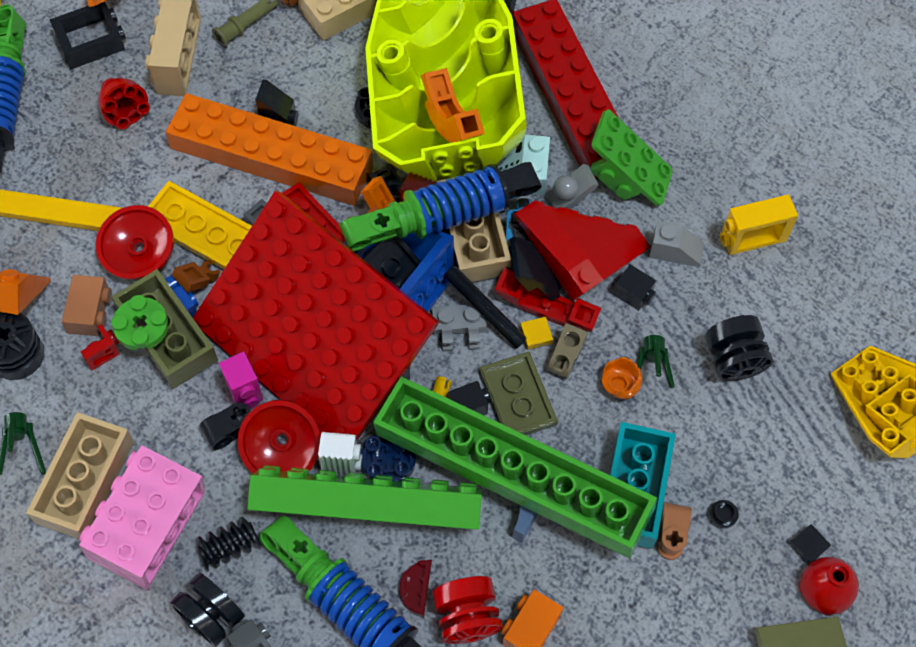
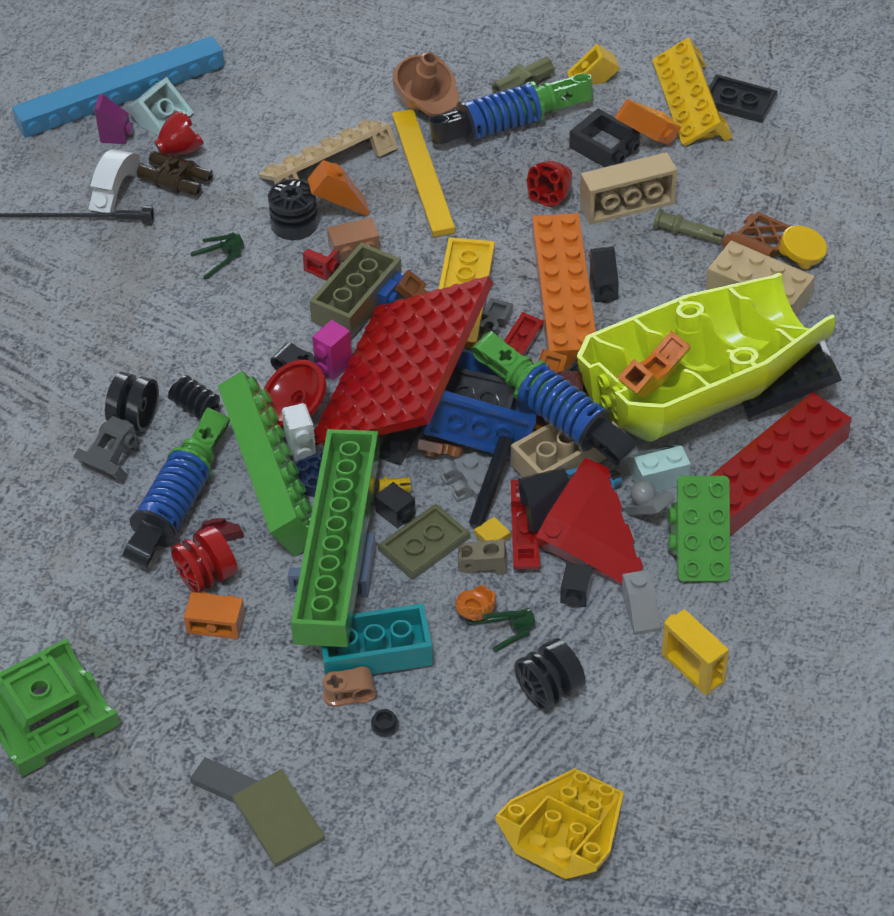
camera: 70 degrees right, 15 degrees down
tan brick [26,412,134,539] -> none
bright pink brick [79,445,205,590] -> none
red dish [96,205,174,280] -> none
bright green plate [111,295,168,351] -> none
black tile [789,524,831,565] -> none
red piece [798,556,859,616] -> none

